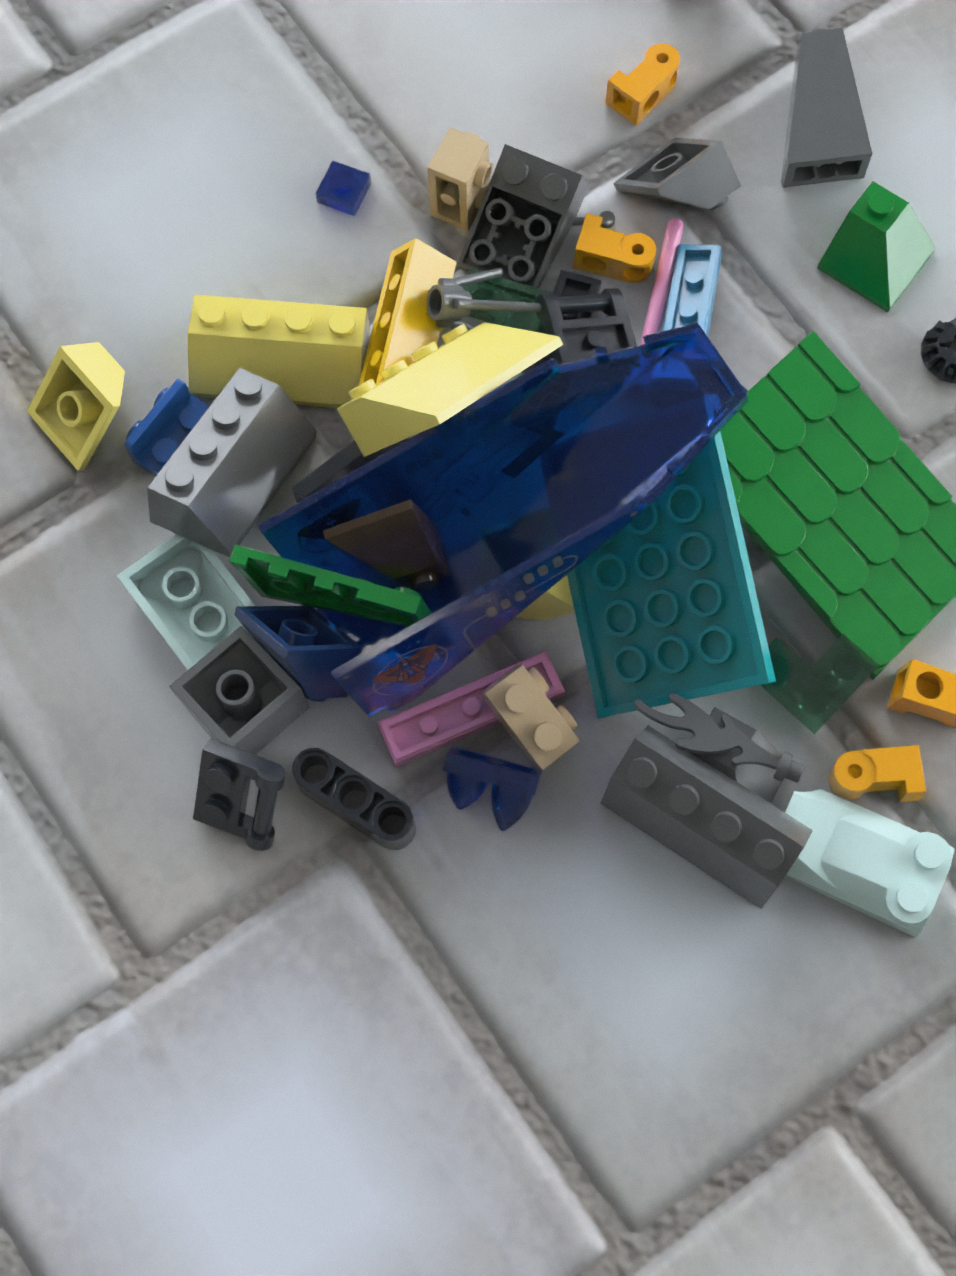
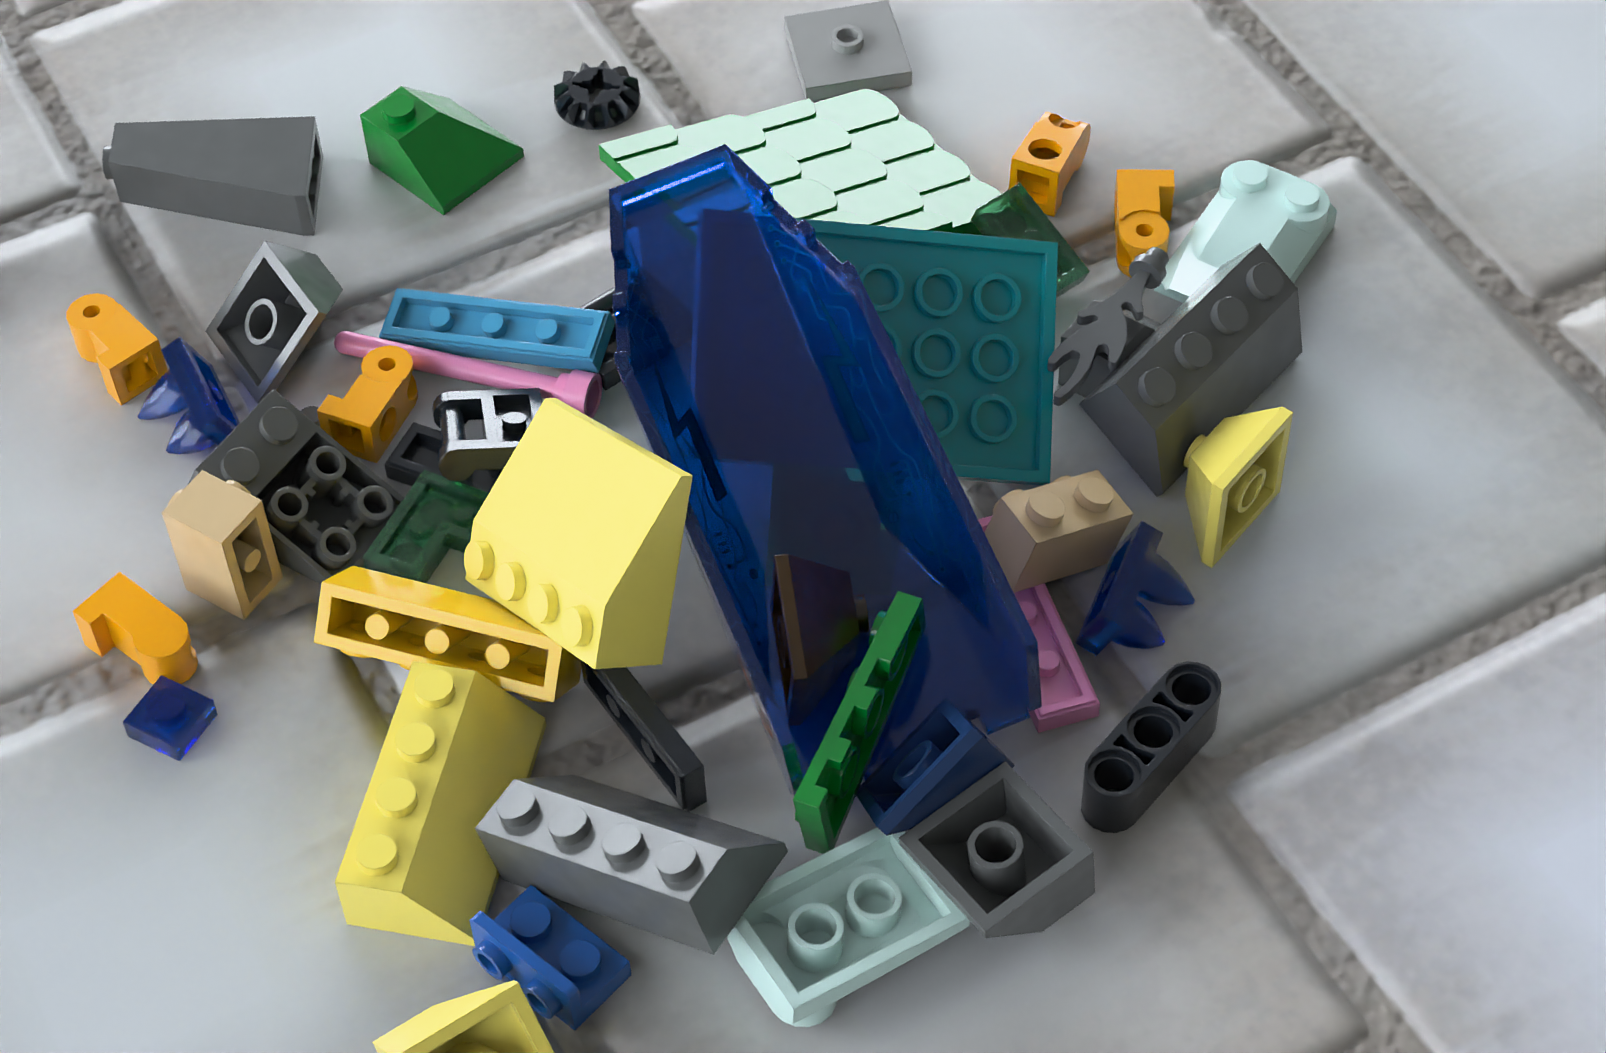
camera: 85 degrees left, 20 degrees down
black plate [193,738,286,851] -> none
dark grey plant [427,268,542,330] -> none
none -> light orange leg [72,571,198,688]
none -> clear blue tile [138,336,240,455]
none -> light yellow slope [1184,406,1293,568]

